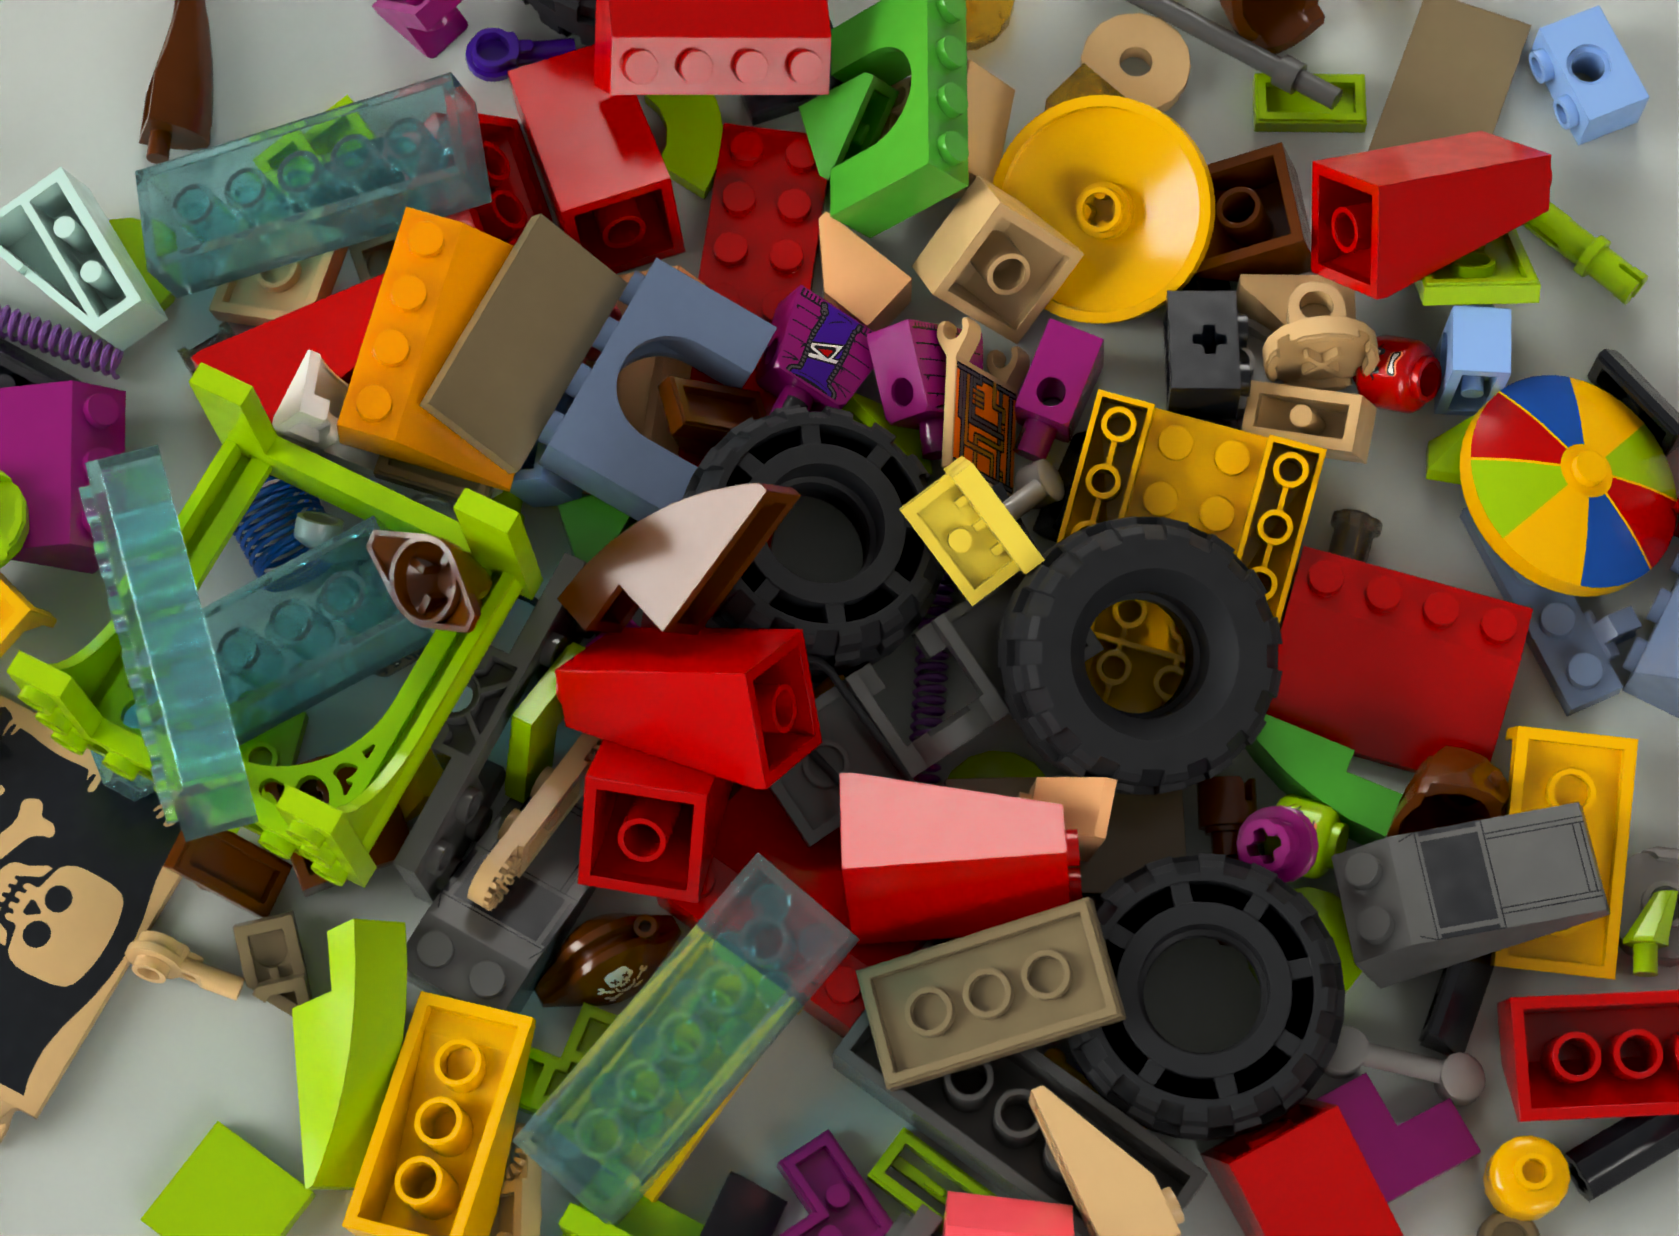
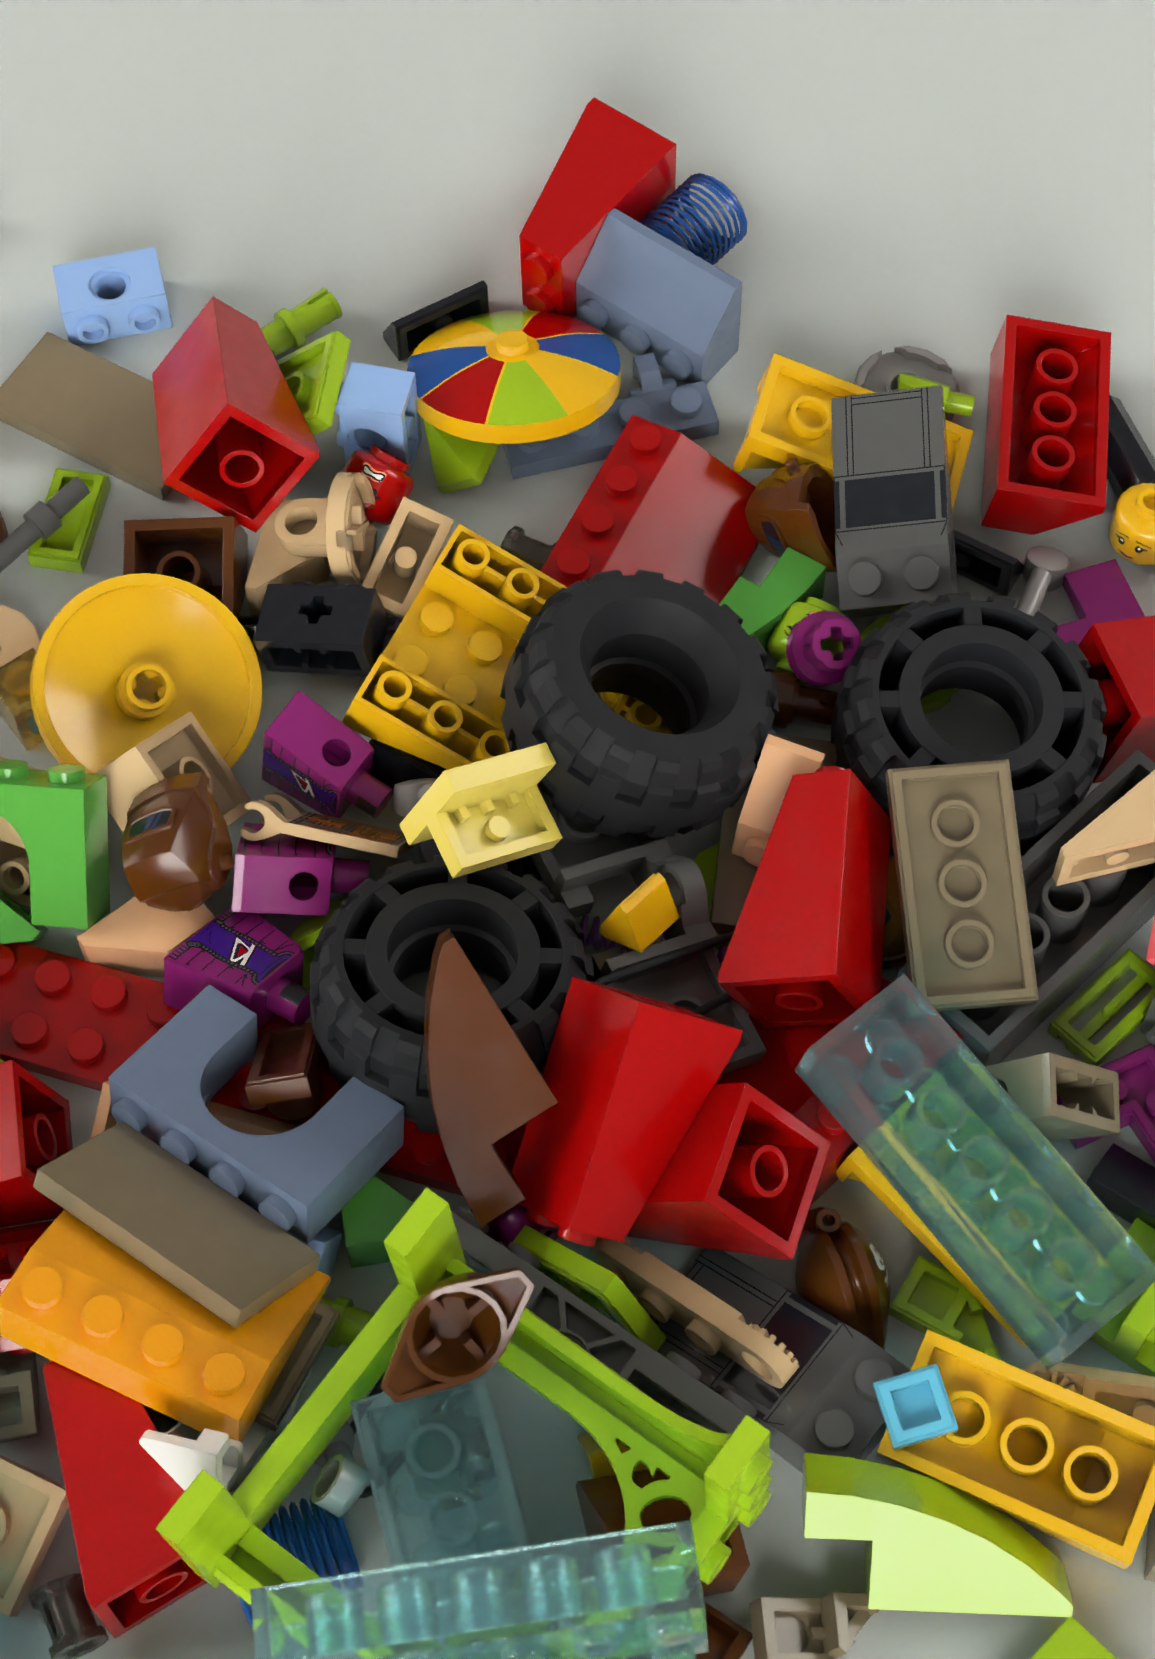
camera: 80 degrees left, 10 degrees down
none -> reddish brown helmet [121,772,234,912]
none -> yellow slope [599,873,680,953]
none -> medium azure tile [873,1363,958,1450]
none -> dark tan torso [962,1052,1121,1143]

